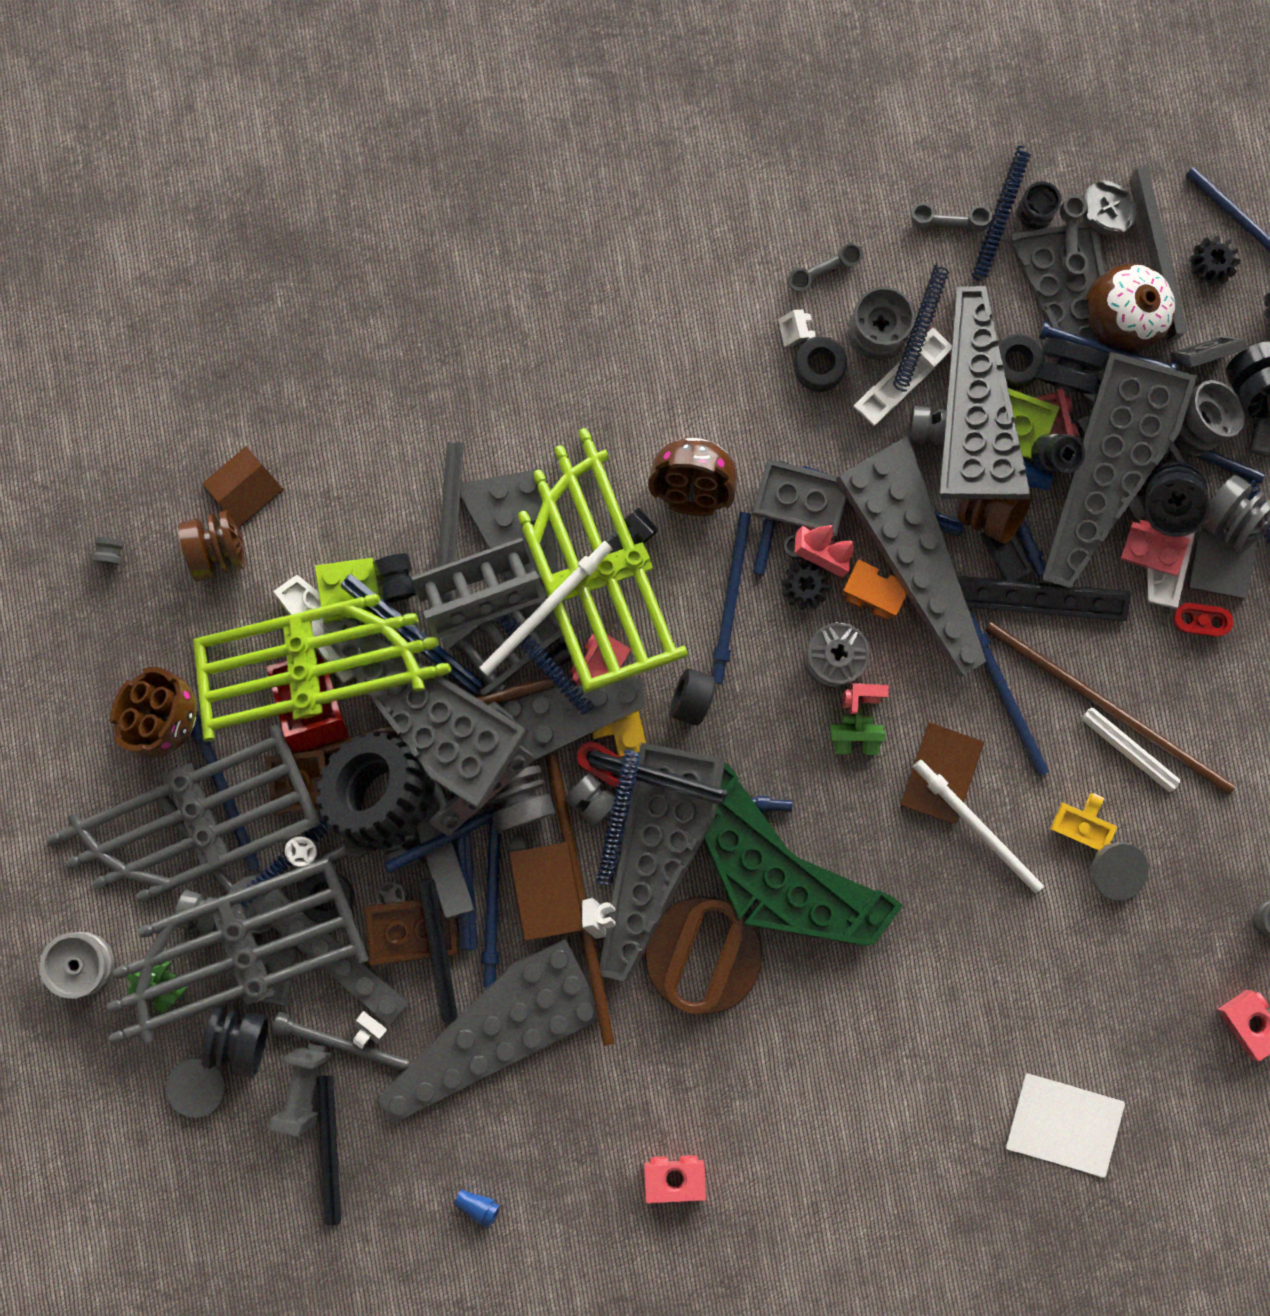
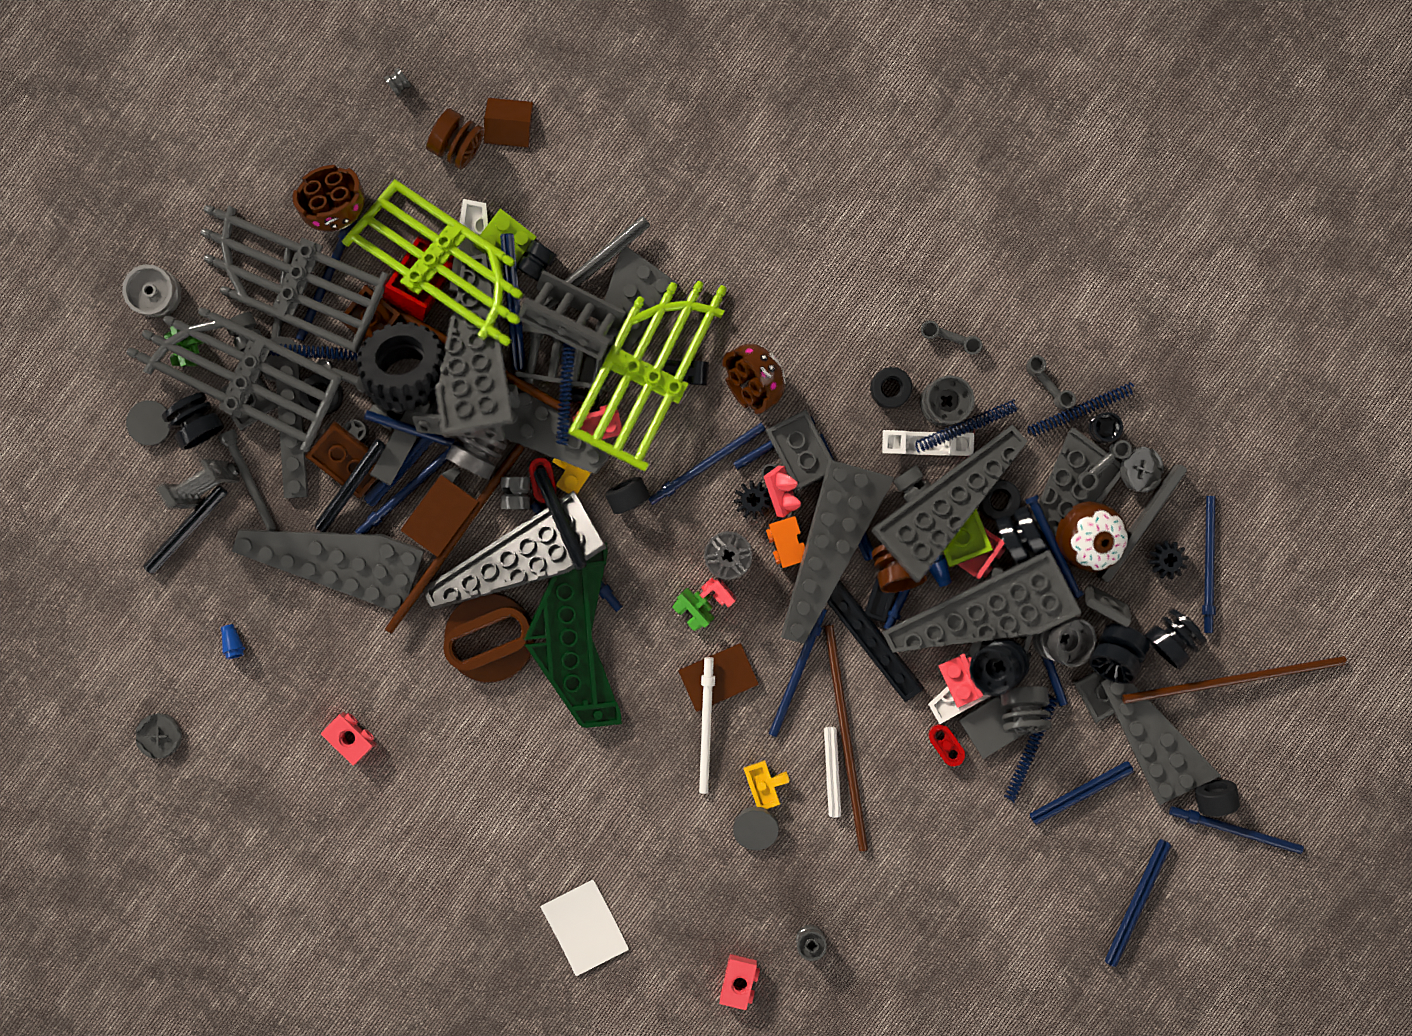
camera: 40 degrees right, 5 degrees up
white wheel [285,836,316,867] -> none
white tile [352,1011,387,1049] -> none
white bar [479,541,612,676] -> none
white tile [582,898,616,939] -> none
dark blue piece [596,750,641,885] -> none
white tile [778,309,815,347] -> none
black wheel [1031,434,1085,473] -> none

